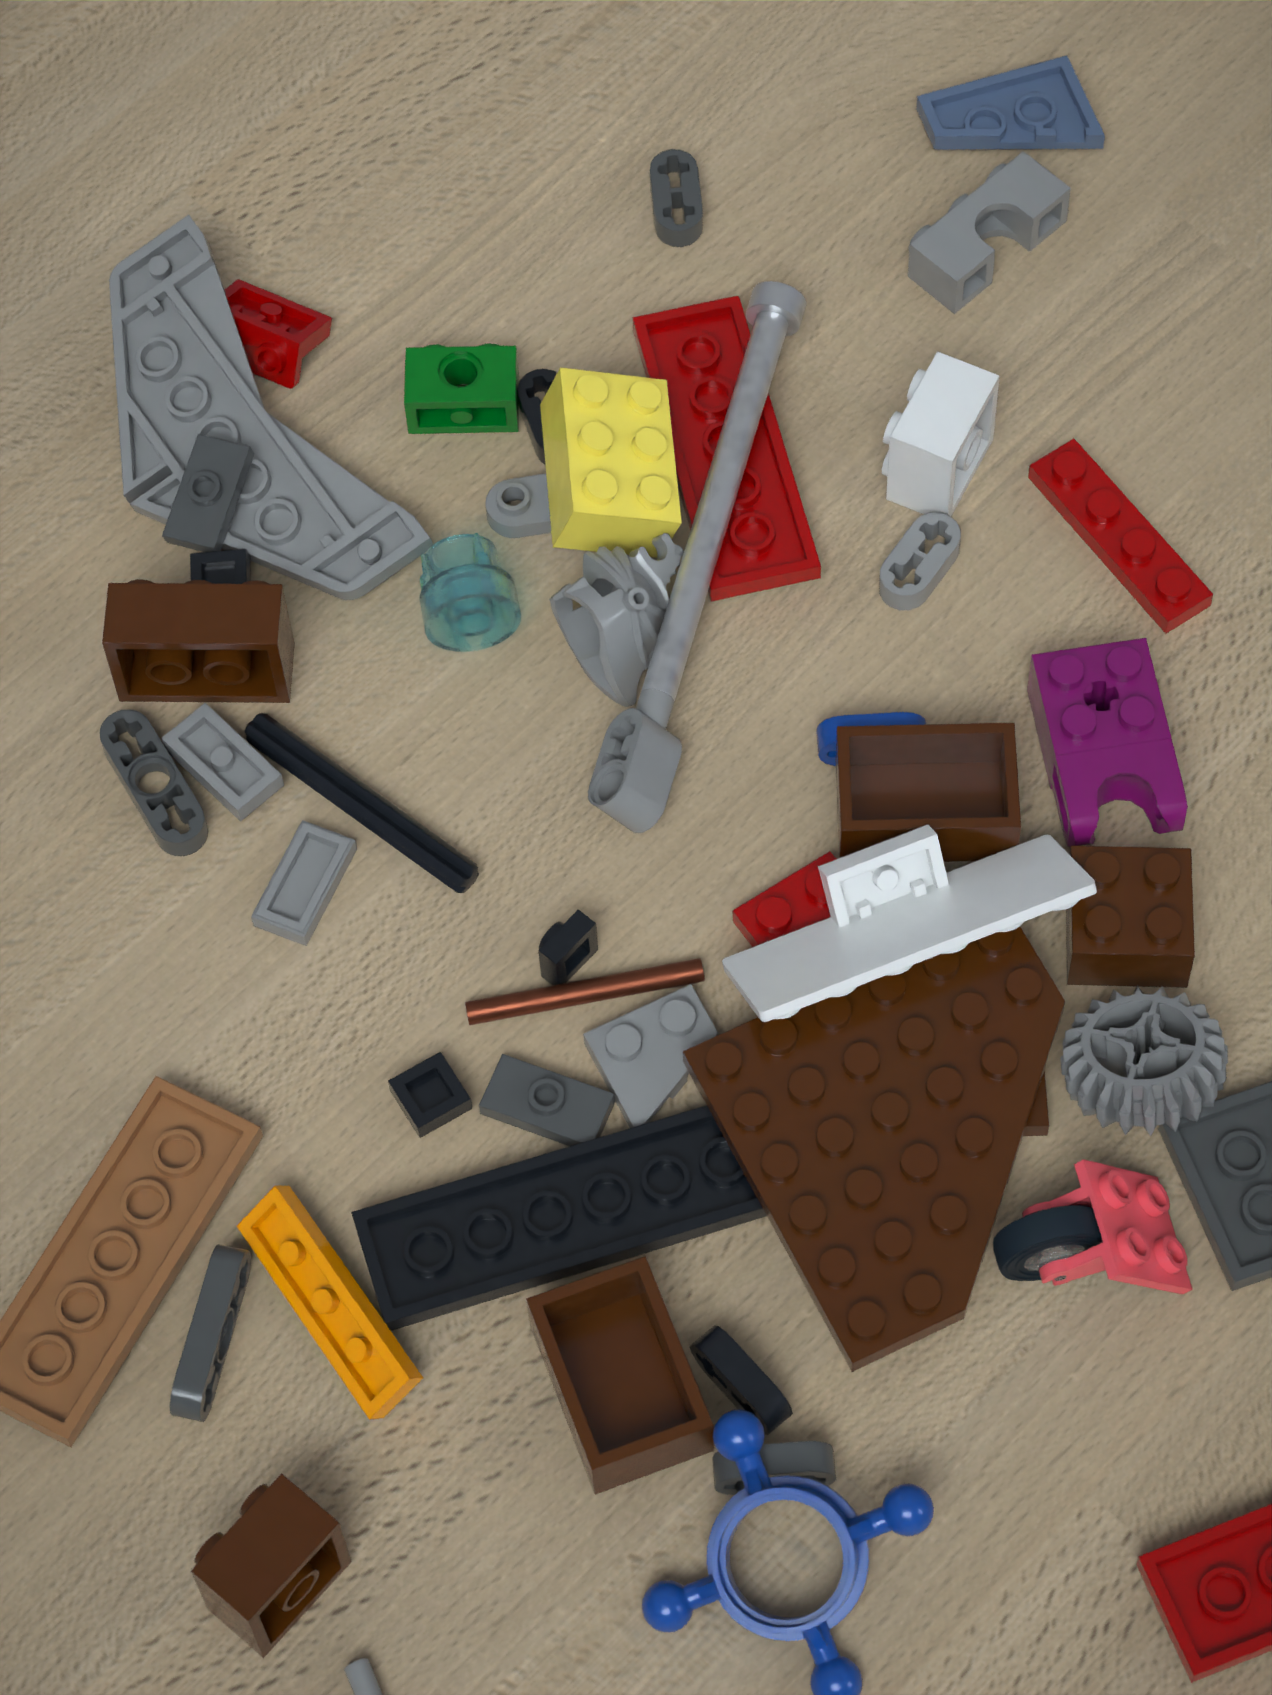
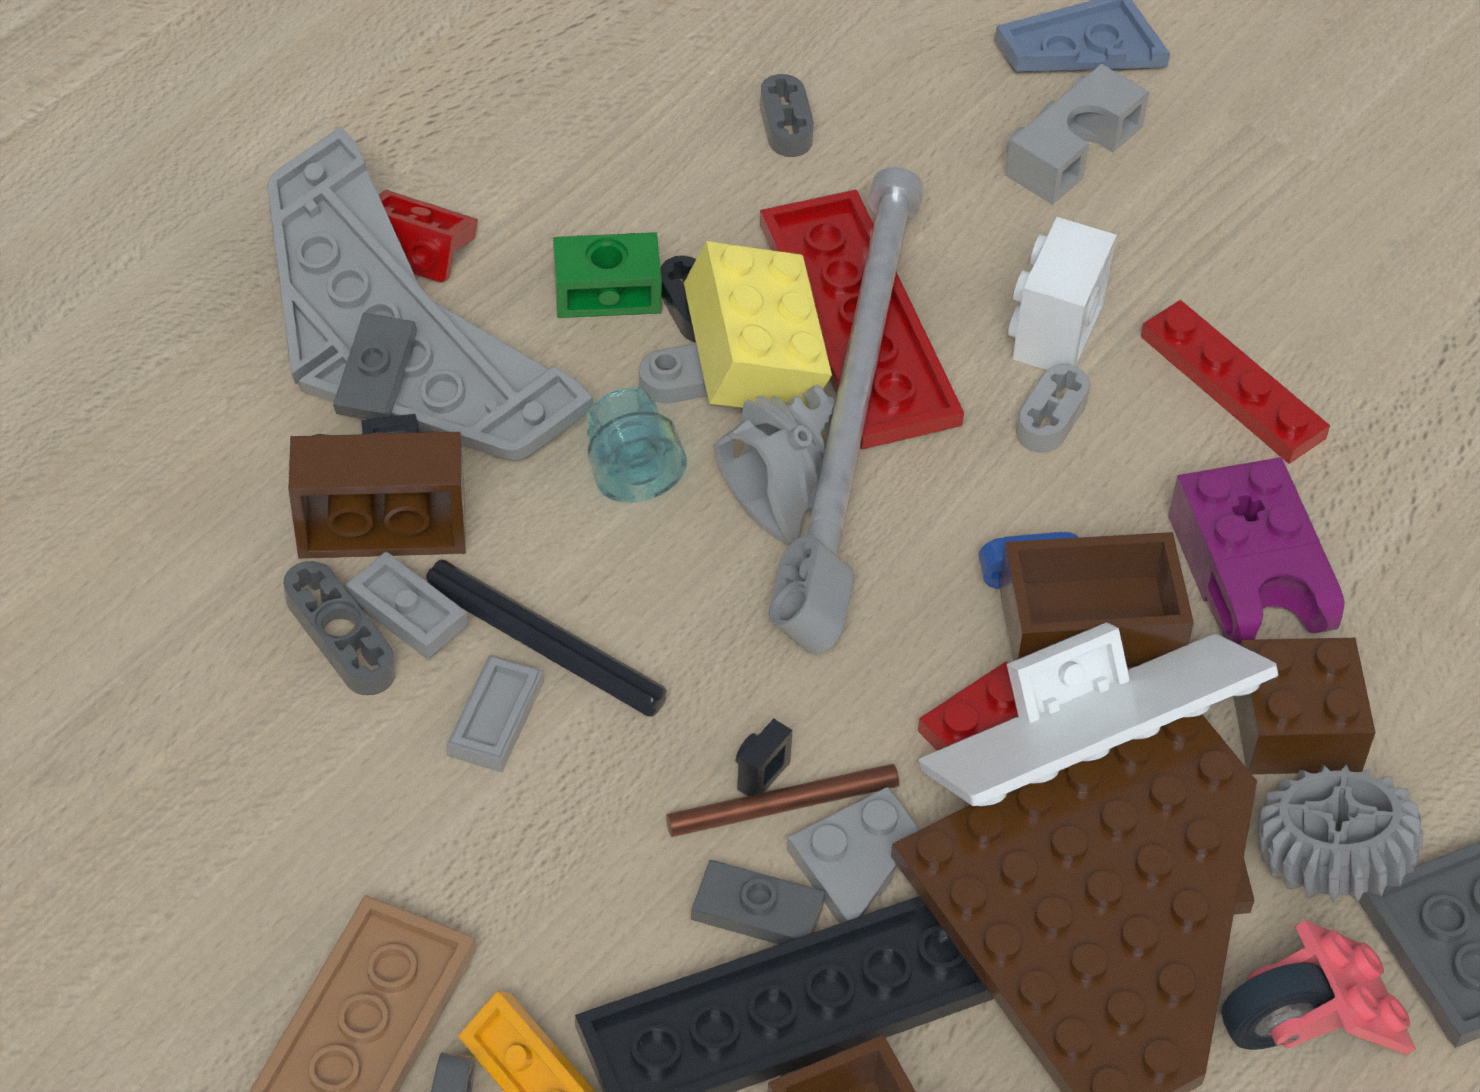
camera: 10 degrees left, 10 degrees down
black plate [388,1052,472,1138] -> none

